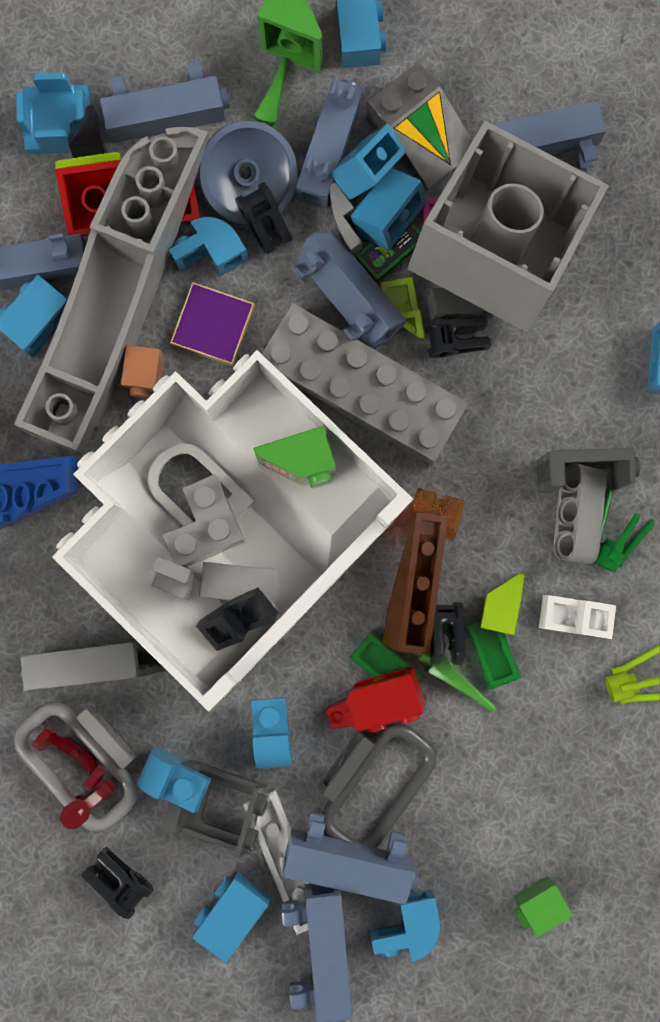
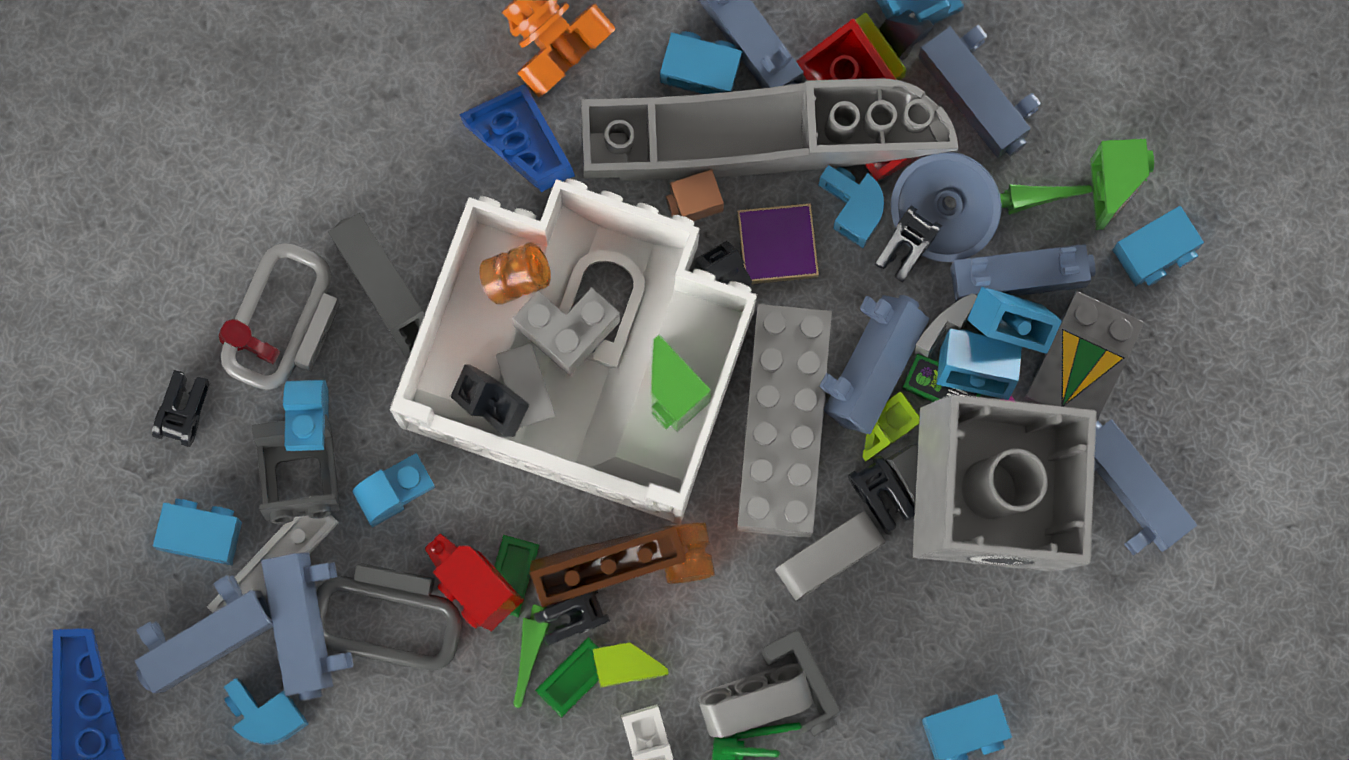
camera: 65 degrees right, 5 degrees down
dark red piece [32,726,106,791] -> none
light grey slope [151,556,193,600] -> none
none -> clear orange wheel [479,242,551,305]
none -> black slope [695,240,752,286]
none -> light grey beam [775,511,886,601]

